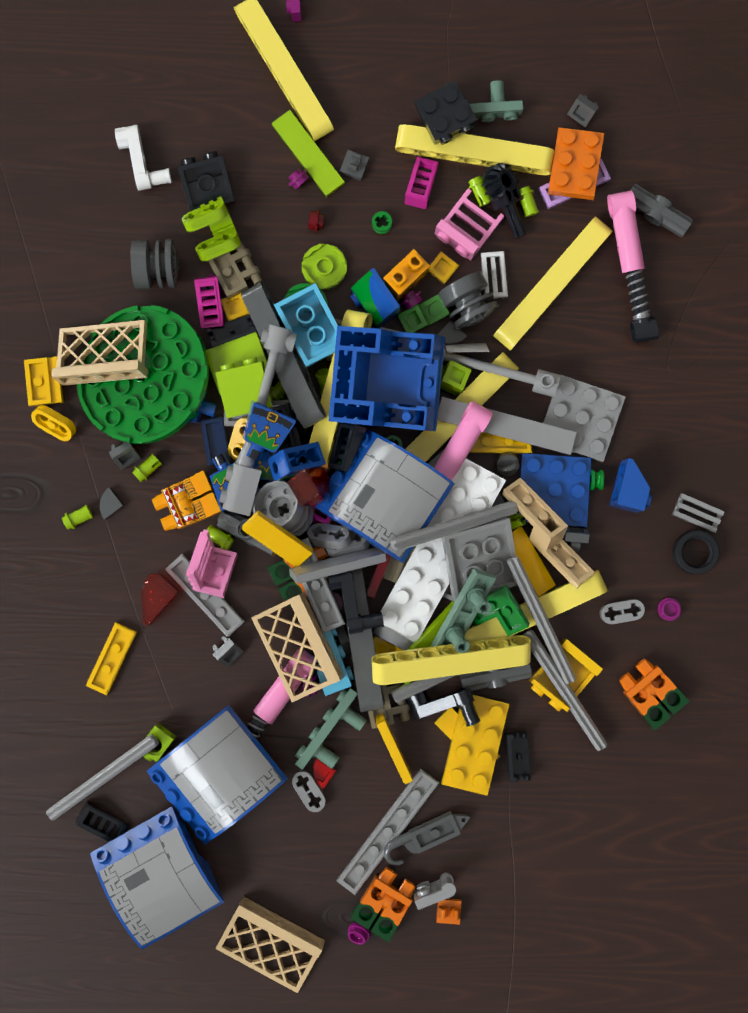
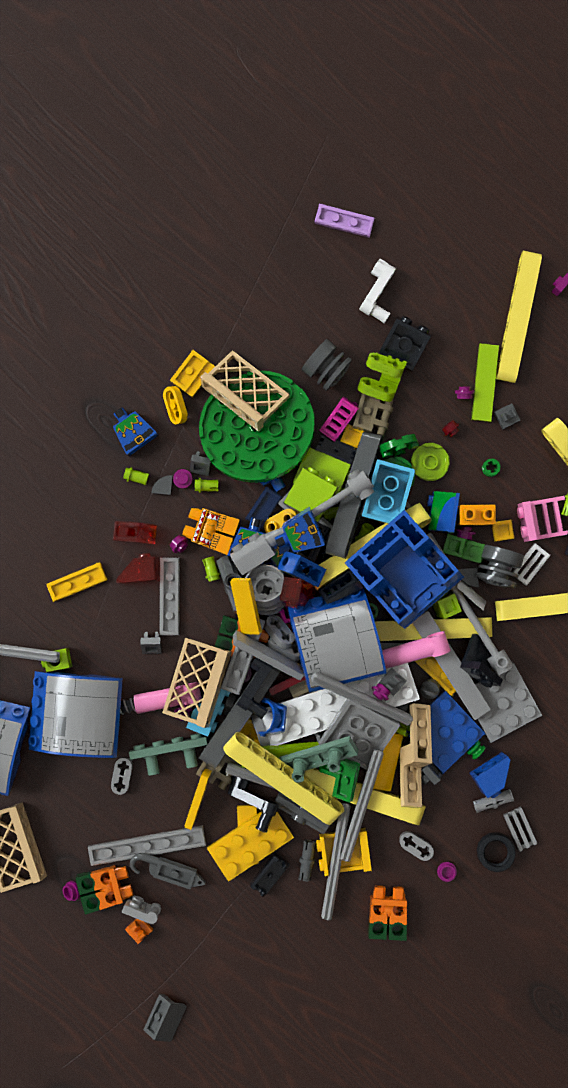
camera: 45 degrees right, 0 degrees up
bright pink plate [186,529,238,598] -> none
red tile [313,758,336,790] -> none
dark pink slope [404,156,439,209] -> none
none -> torso [113,407,159,456]
none -> clear red slope [113,521,157,544]
none -> dark grey panel [143,994,187,1042]
none -> magenta plate [170,535,188,553]
none -> magenta plate [173,469,193,489]
none -> blue helmet [258,698,287,737]
none -> dark grey pin [298,839,316,882]
none -> lavender tile [314,204,375,238]
none -> magenta plate [372,683,391,701]
none -> dark grey tile [379,668,407,696]
none -> green plate [380,434,419,458]
none -> black bracket [460,634,503,688]
none -> light grey pin [473,789,514,813]

